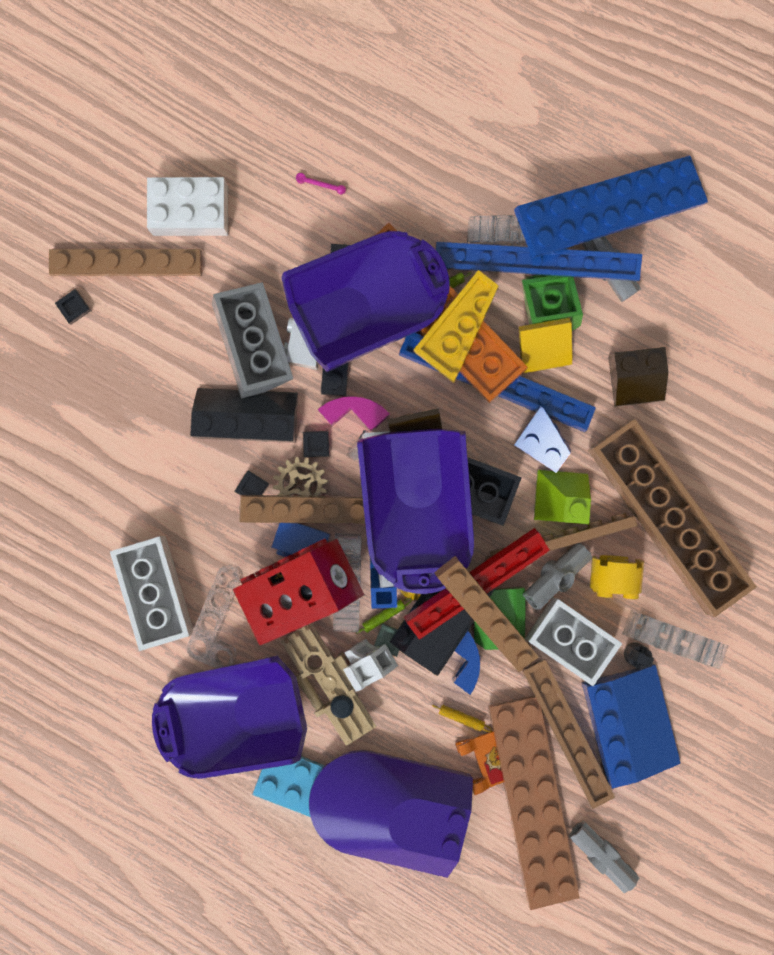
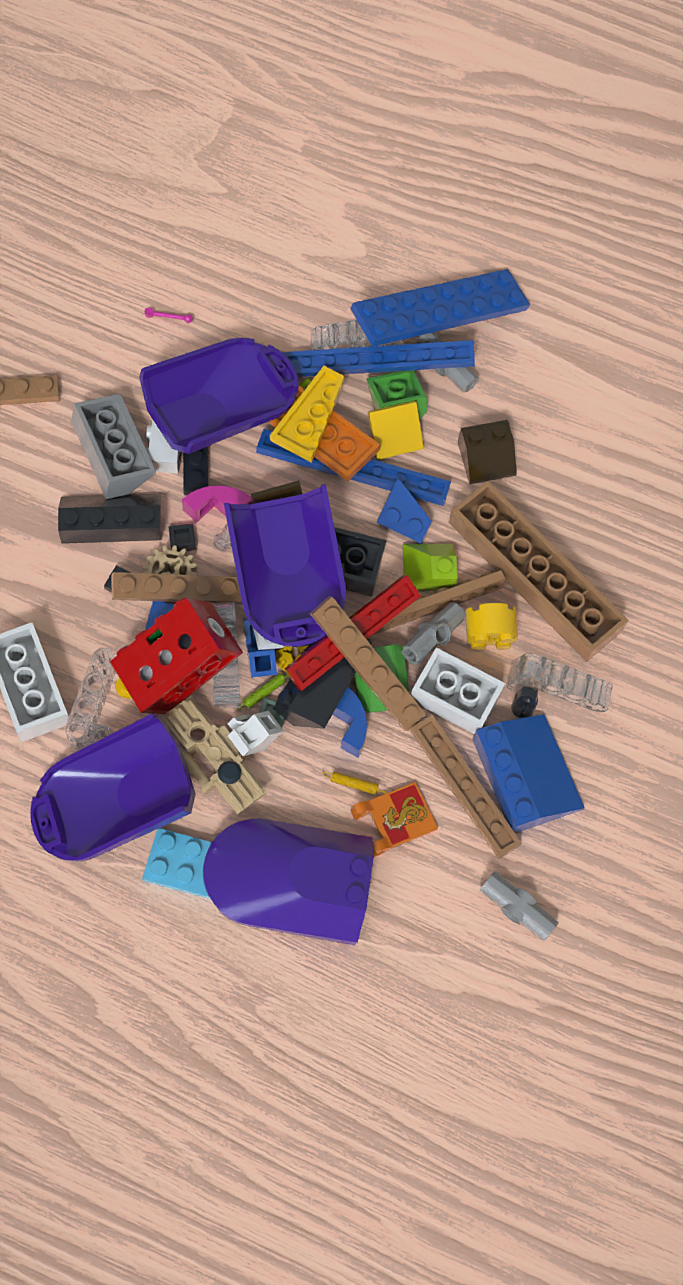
camera: 10 degrees left, 20 degrees down
white brick [147,177,228,236] -> none
nougat plate [488,696,580,910] -> none

